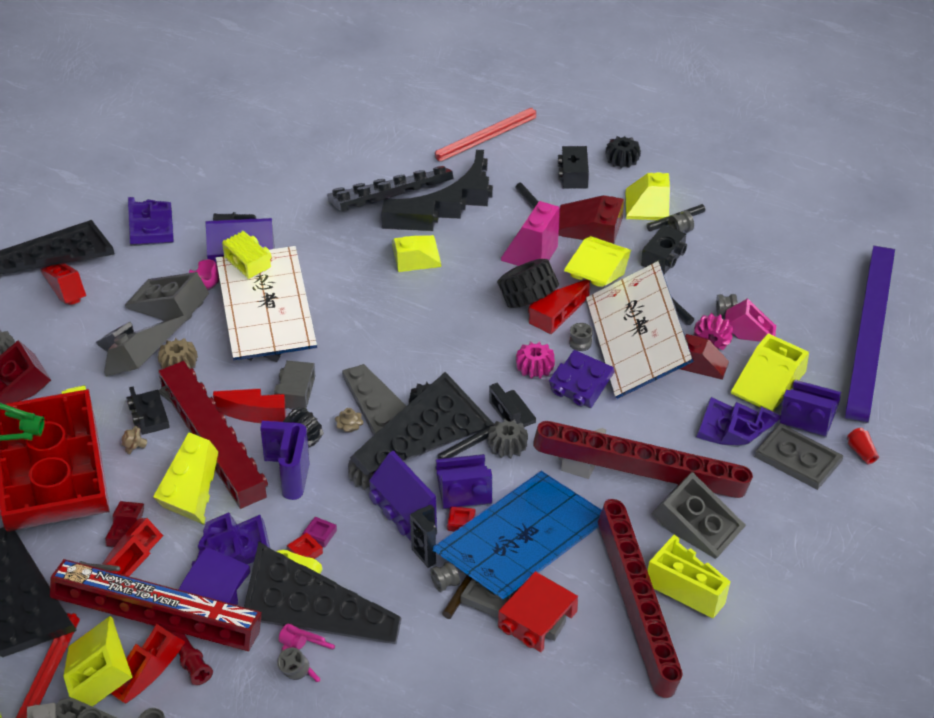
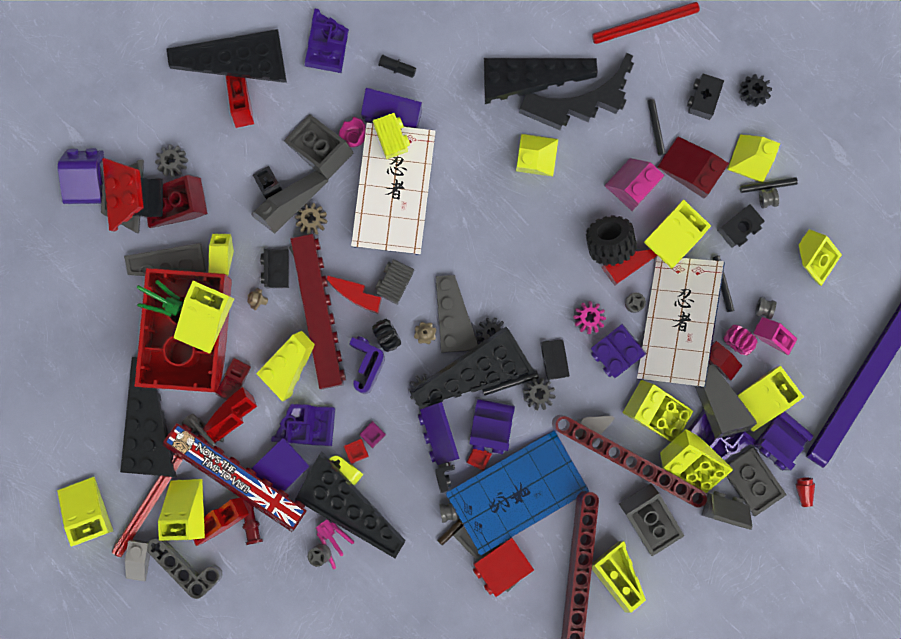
camera: 15 degrees right, 40 degrees up
none -> neon yellow slope [174,281,234,353]
none -> neon yellow slope [622,380,693,442]
none -> neon yellow slope [660,429,733,493]
none -> dark grey slope [695,364,757,439]
none -> dark grey slope [702,491,752,530]
none -> neon yellow slope [799,229,842,286]

